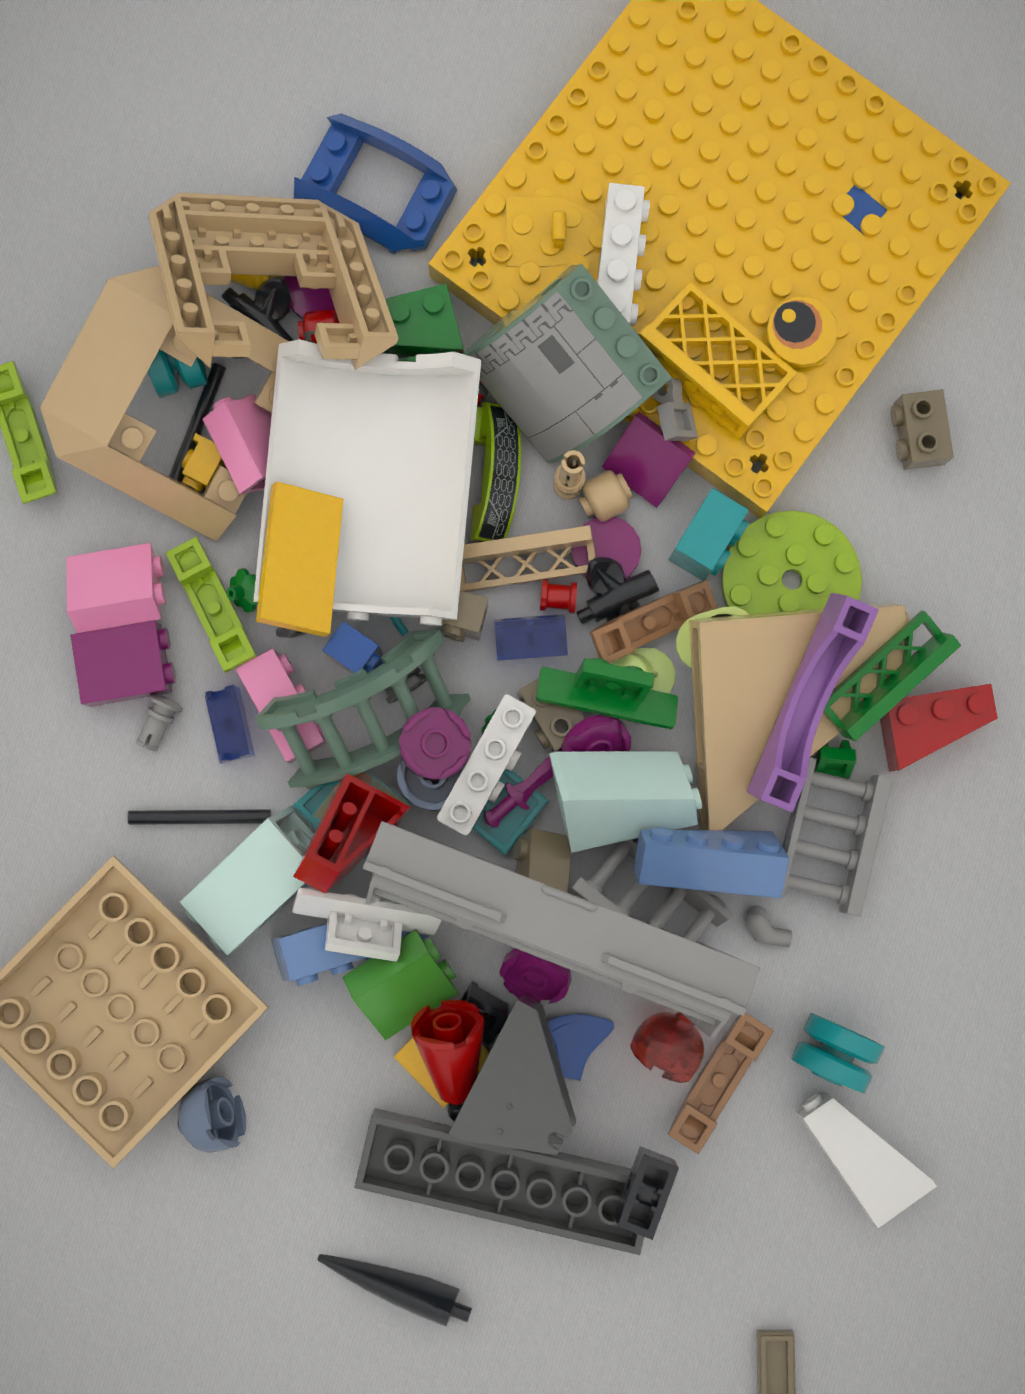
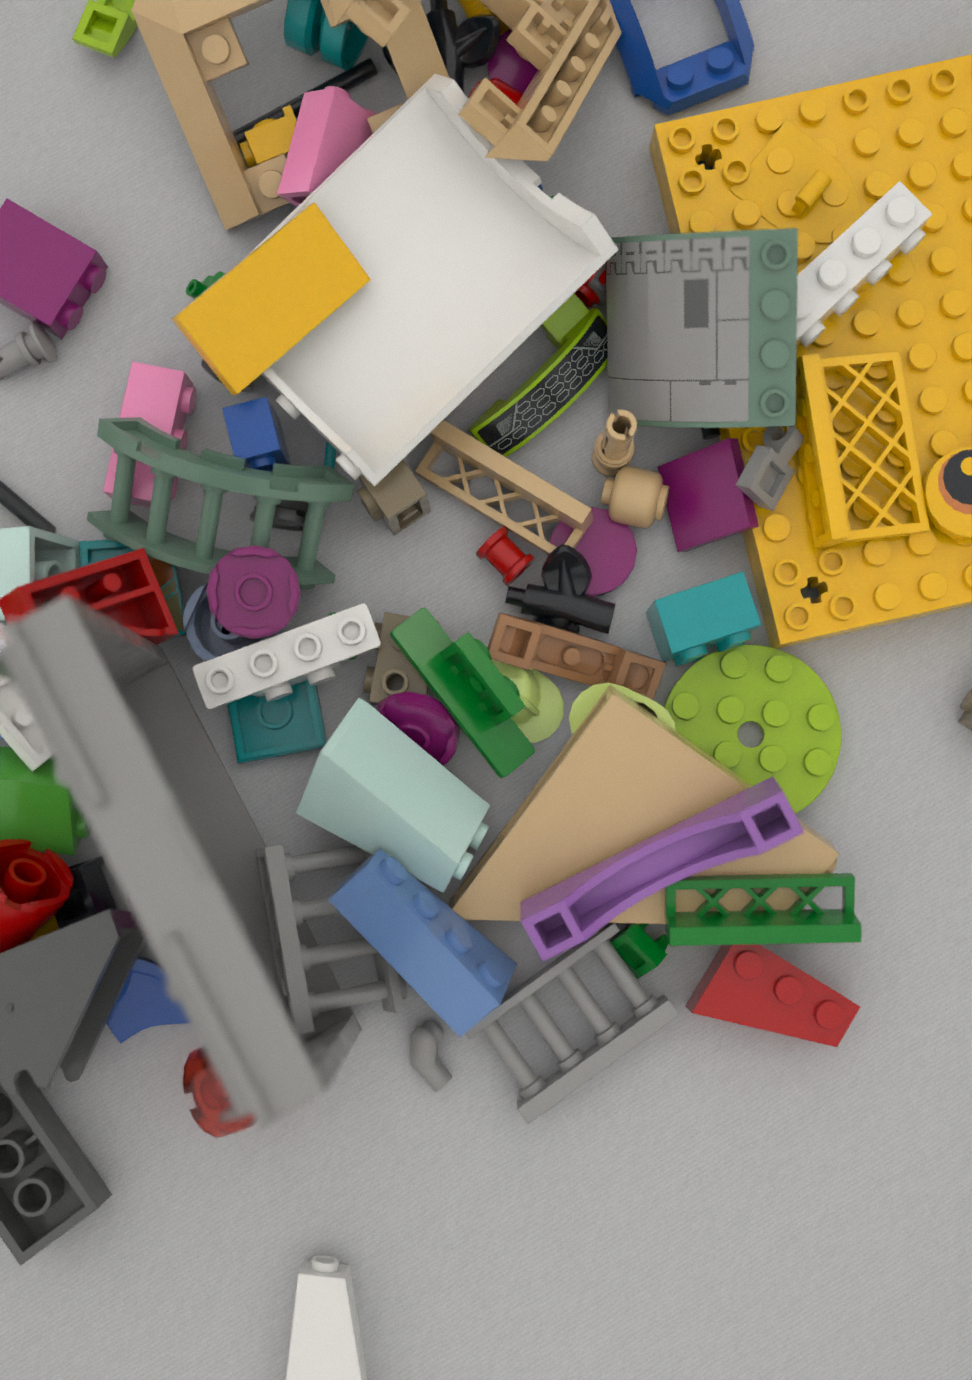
camera: 55 degrees right, 0 degrees up
bright pink brick [66,543,166,633] -> none
lime slope [165,537,257,673] -> none
clear blue hinge [205,685,255,764] -> none
green wedge [383,283,464,357] -> none
magenta sword [483,748,562,828] -> none
clear blue hinge [494,614,568,661] -> none
dark tan brick [513,828,571,893] -> none
black brick [614,1146,679,1240] -> none
medium nougat slope [667,1013,774,1155] -> none
teal wheel [791,1013,885,1094] -> none

